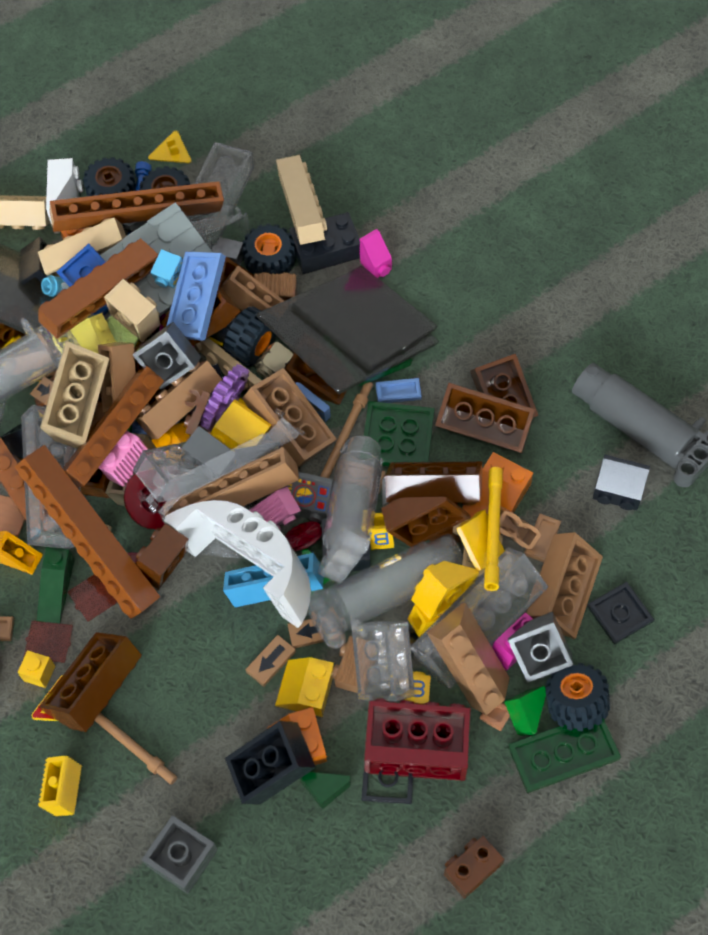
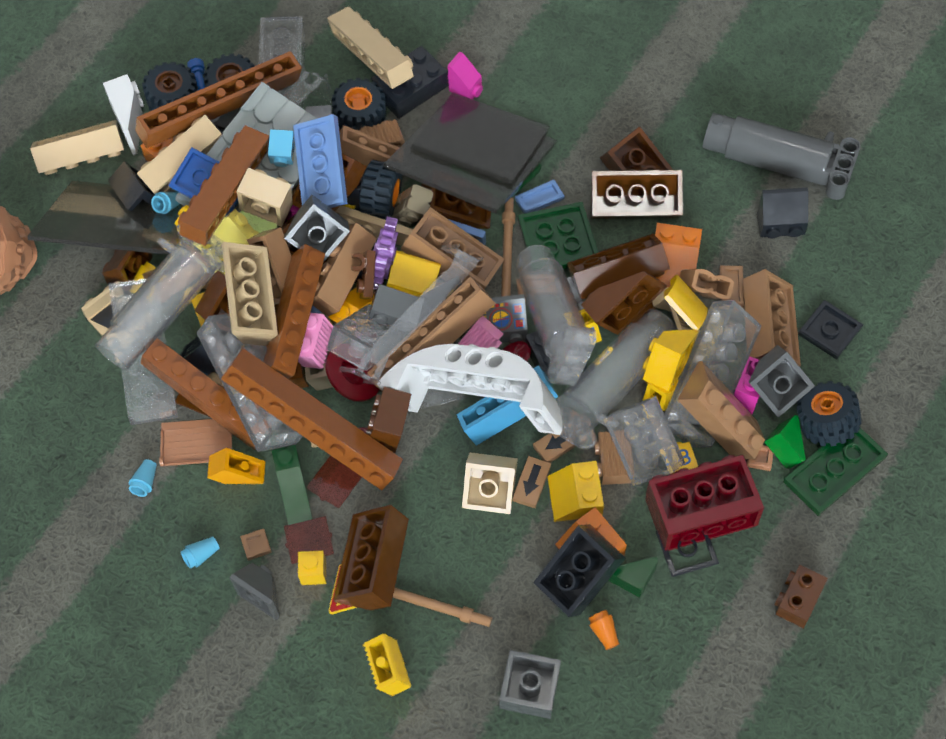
camera: 20 degrees left, 0 degrees up
medium nougat tile [30,377,53,406] -> none
yellow piece [148,131,191,163] -> none
yellow piece [484,467,503,591] -> none
none -> tan slope [462,453,518,514]
none -> orange cone [589,610,620,650]

